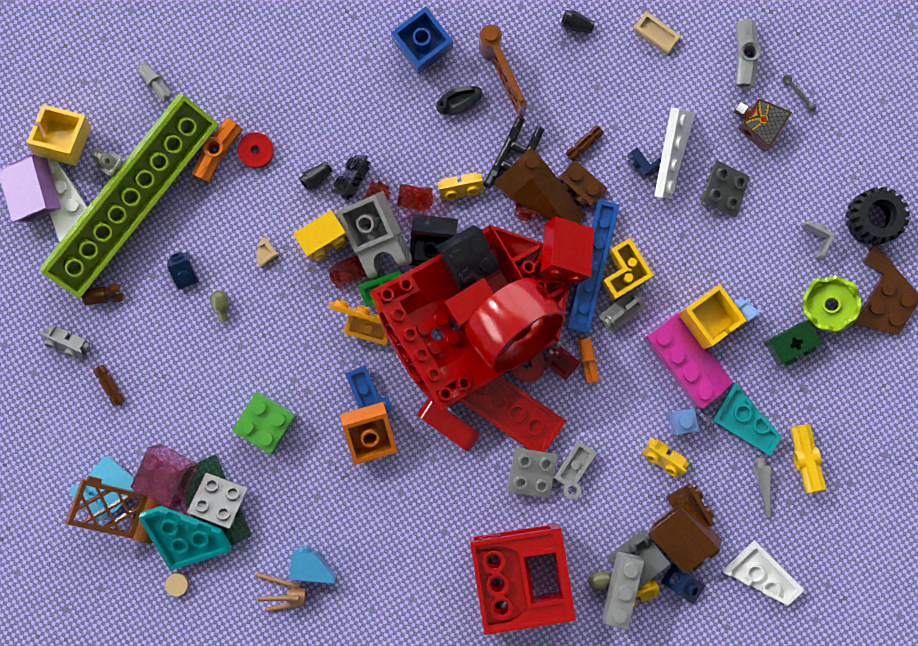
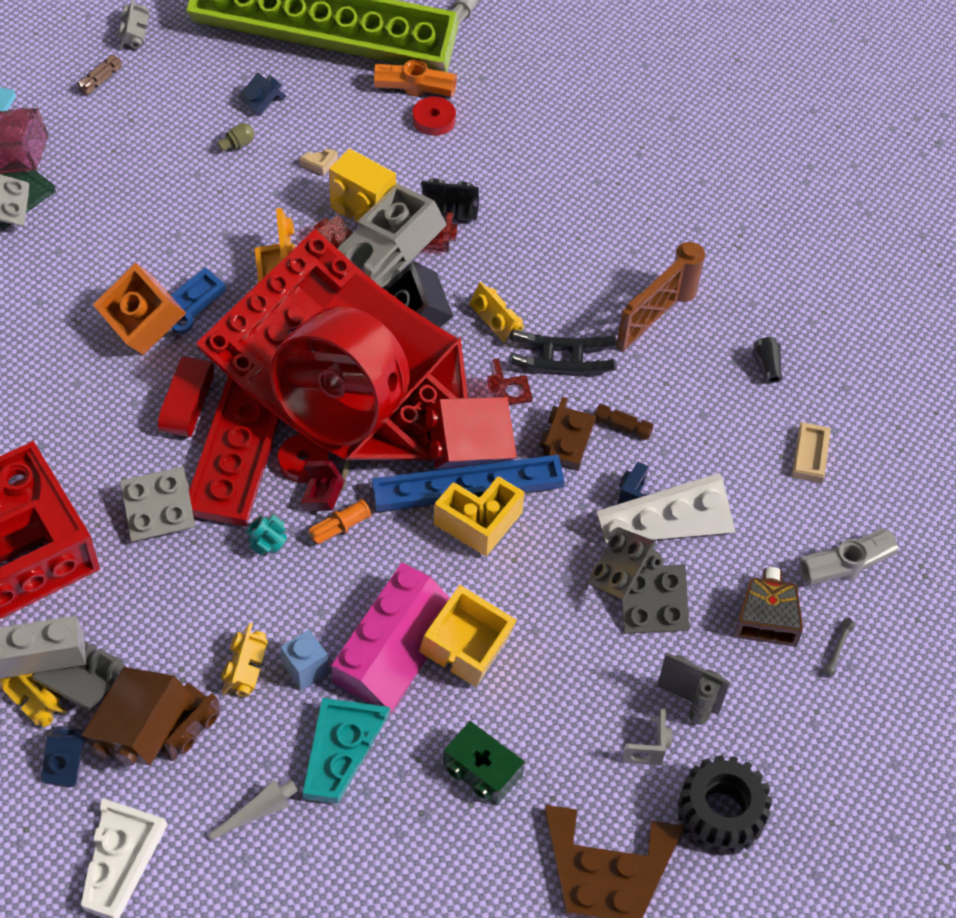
camera: 65 degrees right, 30 degrees down
reddish brown bar [81,284,124,306] -> none
bright green brick [232,392,298,454] -> none
black cone [299,161,332,192] -> none
blue brick [391,6,453,75] -> none
clear red bracket [397,184,434,211] -> none
black piece [435,225,501,291] -> none
black arm [436,86,483,116] -> none
reddish brown wedge [494,147,586,223] -> none
light grey hinge [554,440,597,499] -> none
light grey hinge [598,289,646,333] -> none
light blue brick [735,298,762,327] -> none
yellow piece [790,424,827,494] -> none
lime plate [803,275,861,333] -> none
none -> teal gear [246,514,287,556]
none -> dark grey hinge [587,527,663,601]
none -> dark grey hinge [657,652,730,725]

